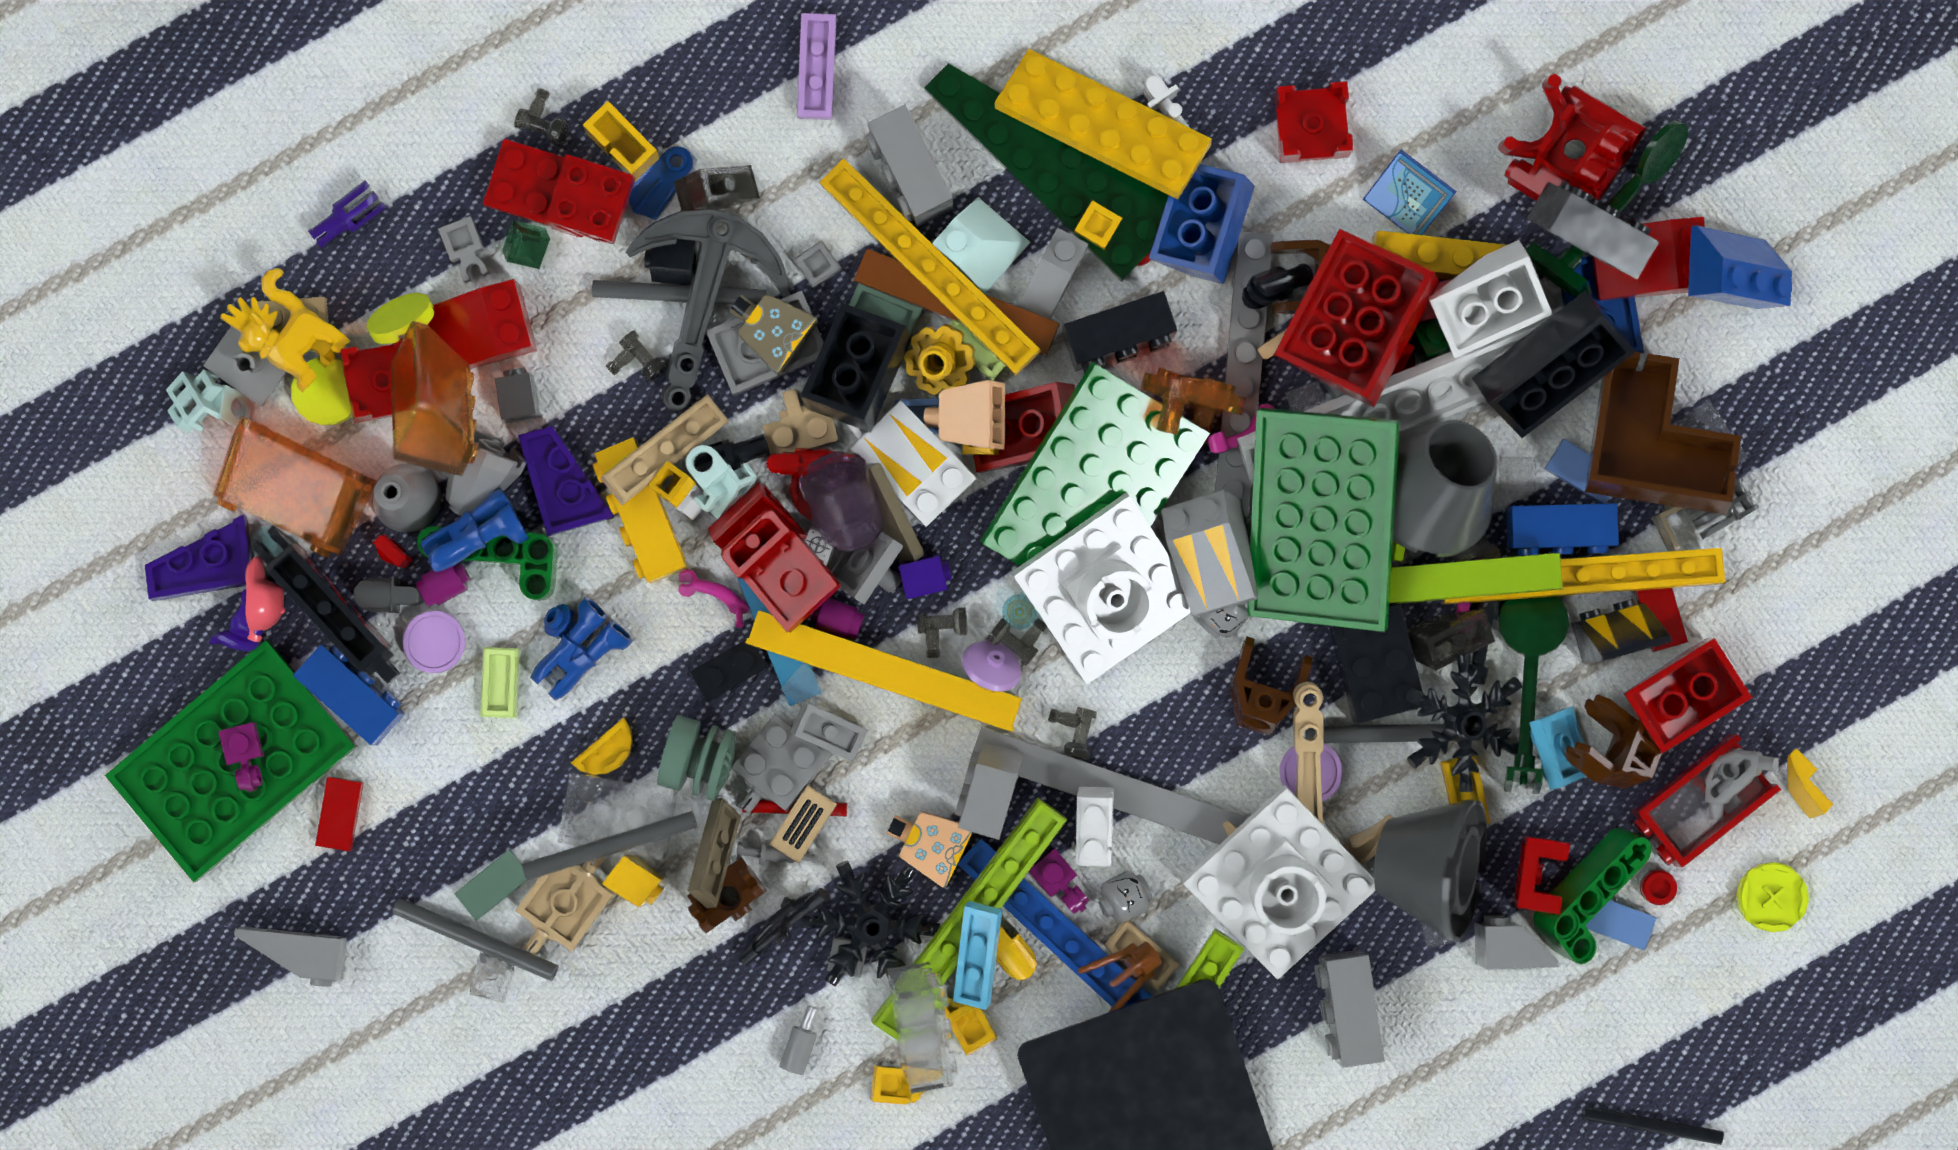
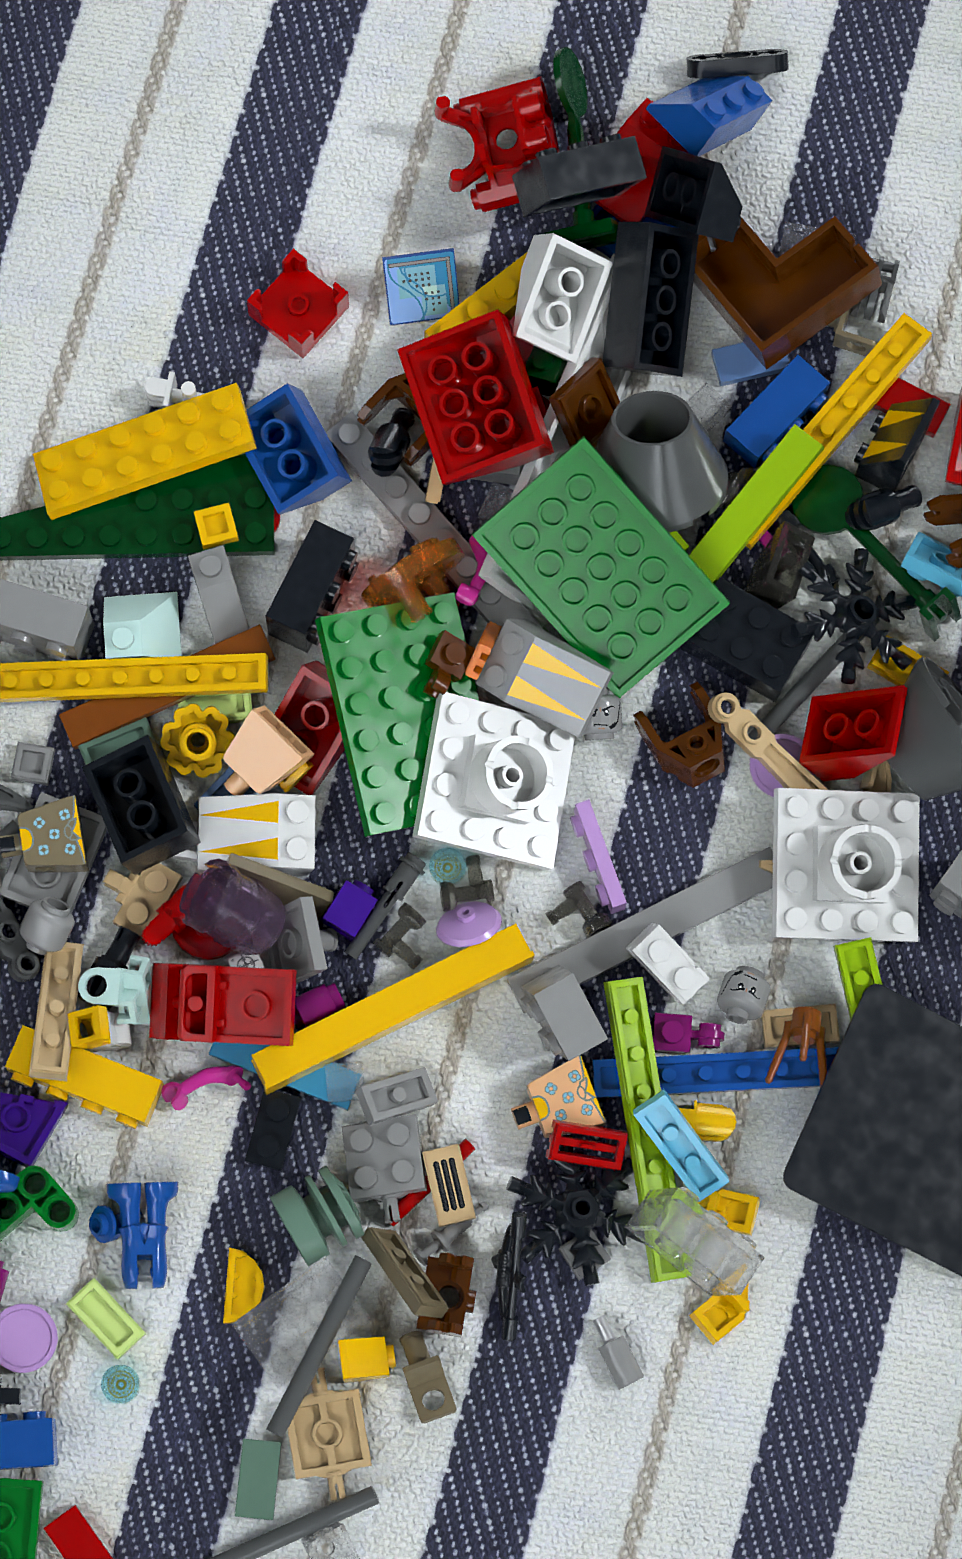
camera: 55 degrees left, 10 degrees down
none -> light grey head [19,896,75,955]
none -> clear light blue tile [101,1365,140,1404]
none -> dark grey pin [344,852,426,960]
none -> dark tan bracket [400,1331,457,1424]
none -> reddish brown plate [423,630,475,699]
none -> orange tile [465,621,502,680]
none -> red tile [545,1119,628,1171]
none -> reddish brown tile [548,357,620,448]
none -> lavender plate [570,800,627,914]
none -> black slope [644,146,743,242]
none -> black beam [686,49,789,78]
none -> red slope [799,685,908,781]
none -> black arm [845,485,922,531]

